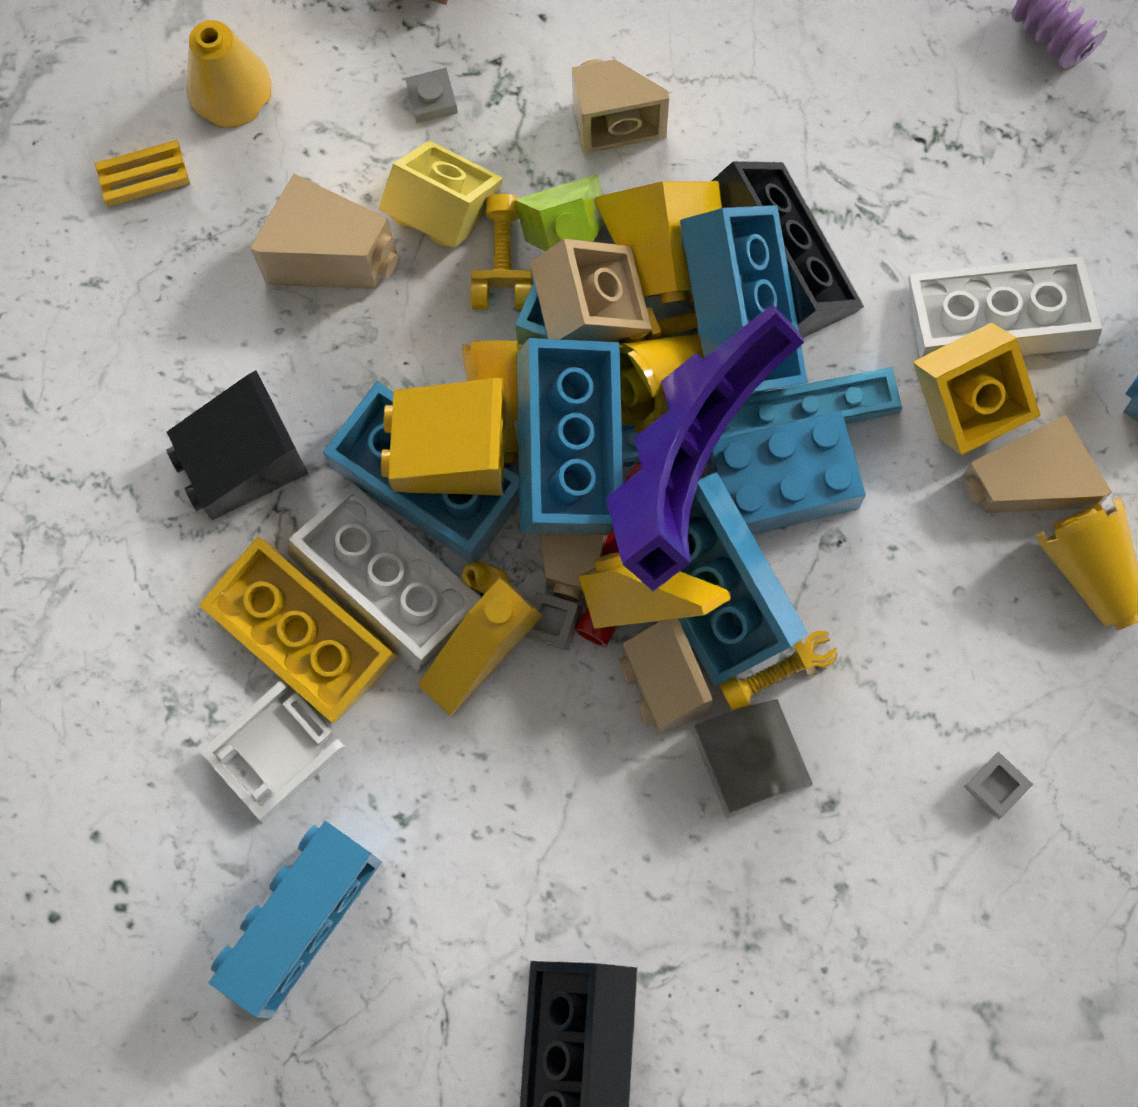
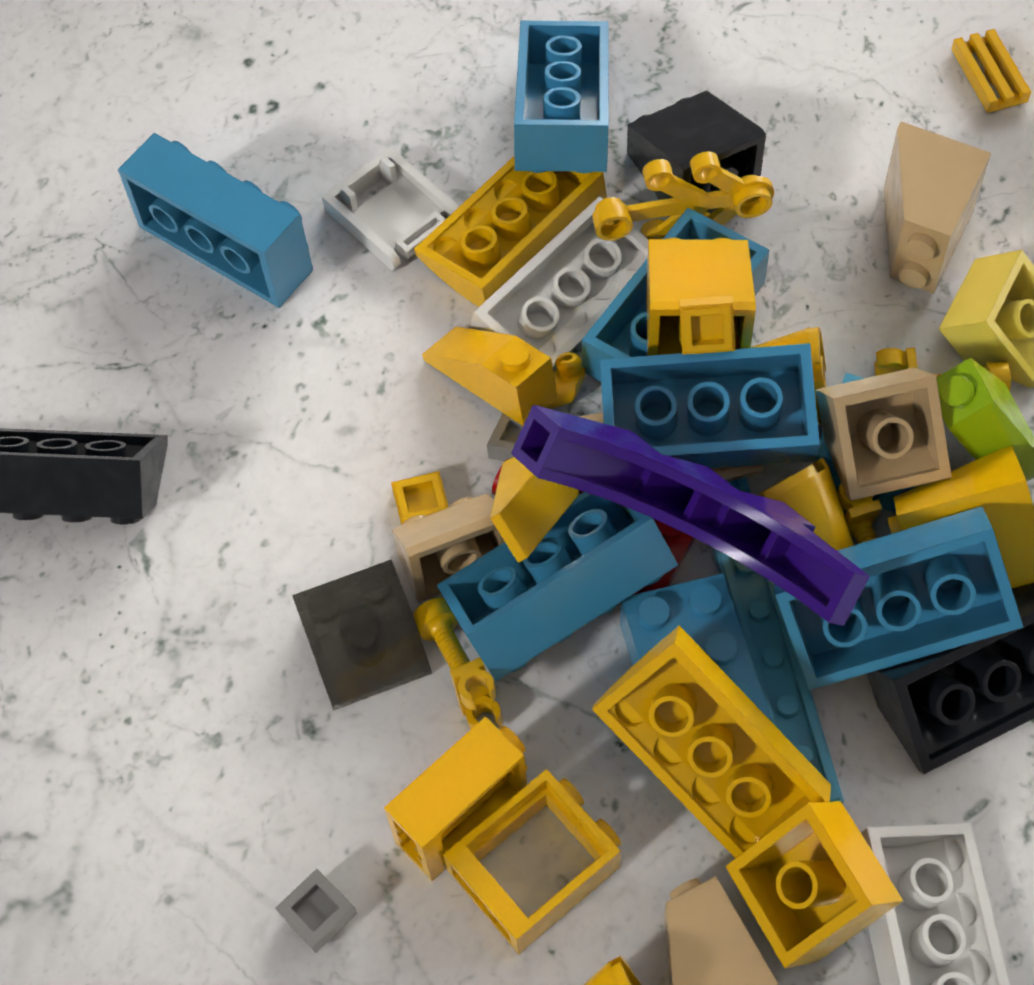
camera: 90 degrees right, 15 degrees down
none -> yellow window [384,717,528,881]
none -> yellow tile [391,471,449,525]
none -> yellow window [443,769,621,955]
none -> dark azure brick [514,20,609,173]
none -> yellow plant [592,151,774,241]
none -> yellow slope [592,625,831,858]
none -> yellow tile [679,295,735,355]

